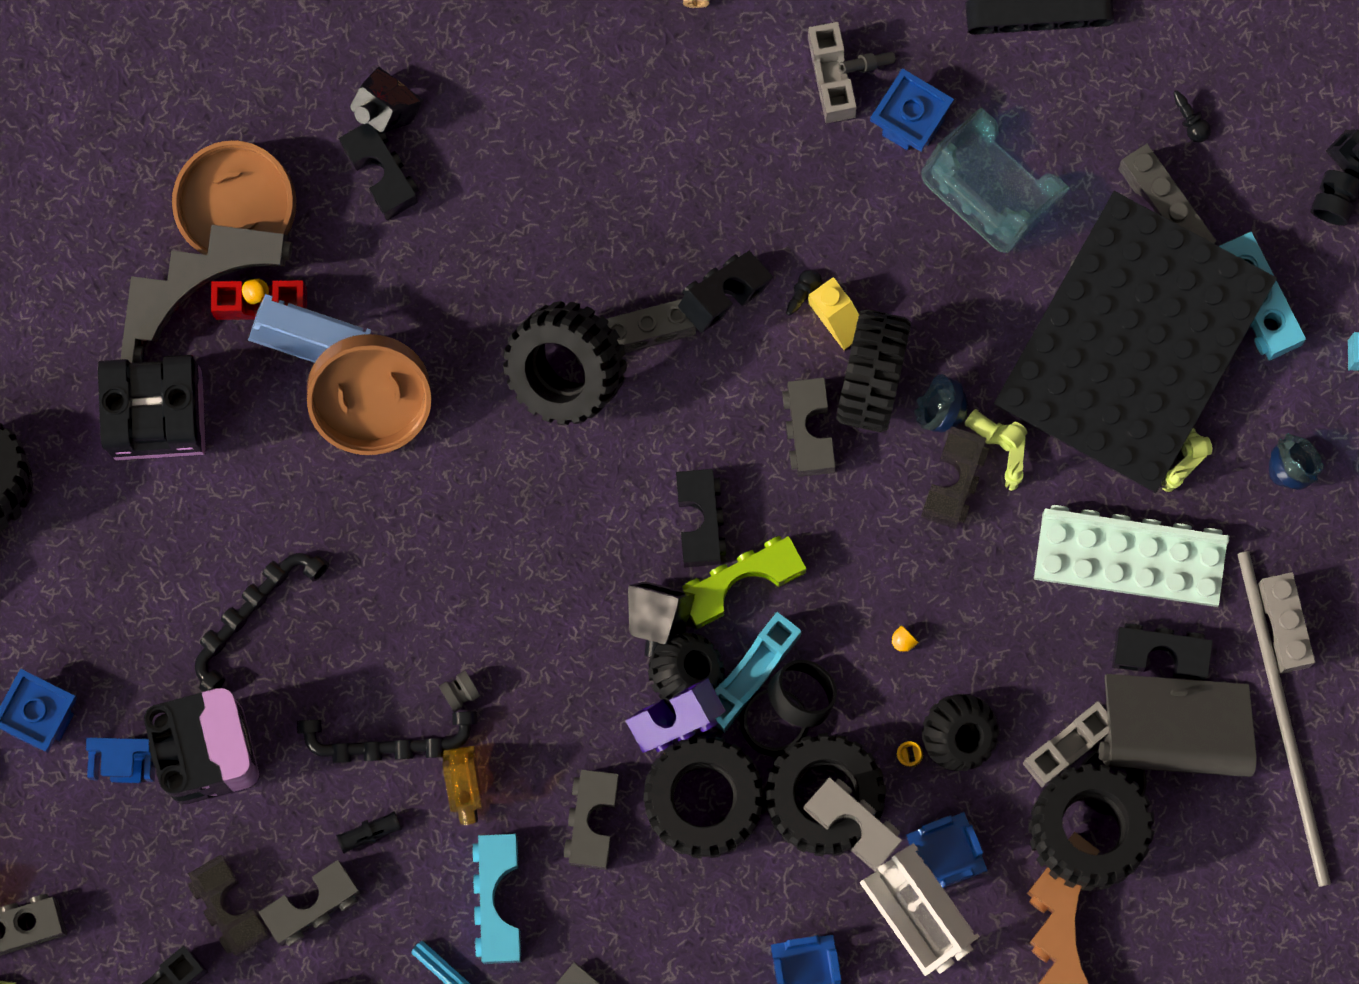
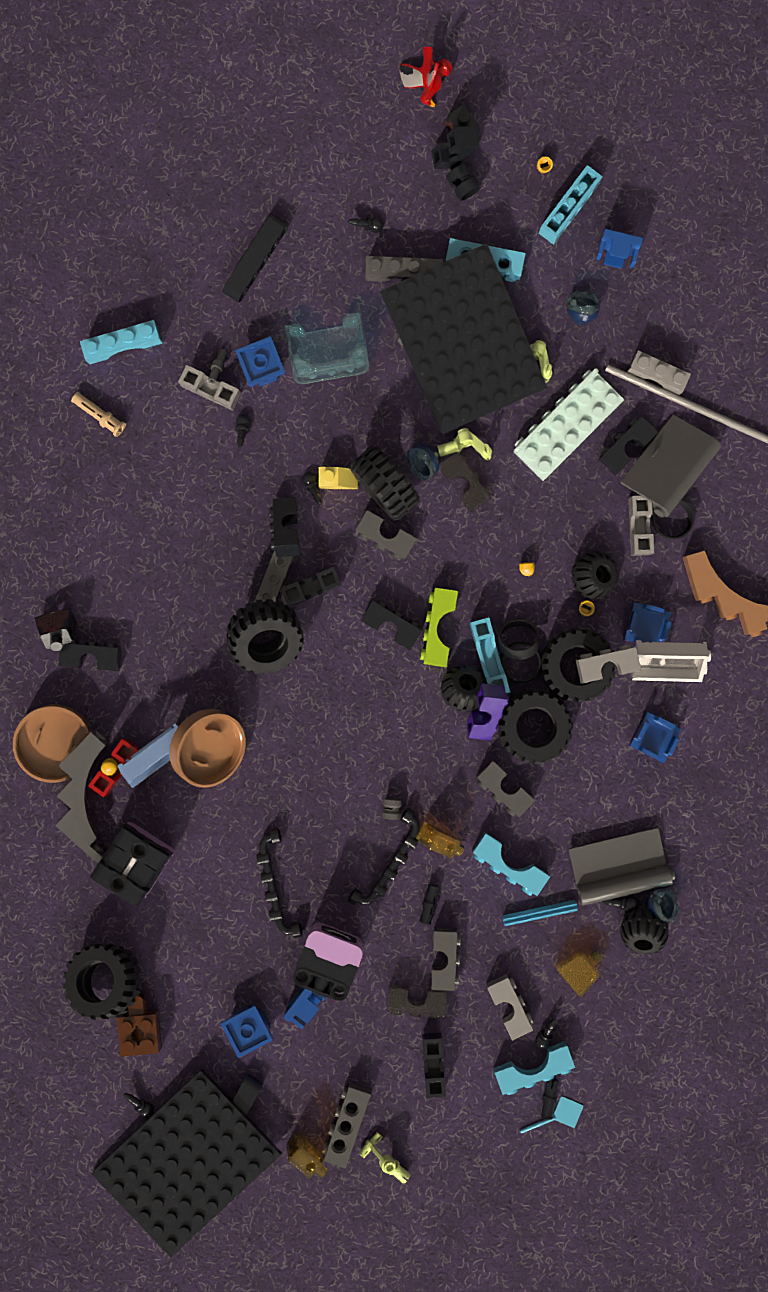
camera: 55 degrees left, 10 degrees up
torso [628,582,695,657] -> none
black tyre [1028,764,1155,891] -> none
none -> black bar [236,414,251,448]
none -> black arch [280,567,342,607]

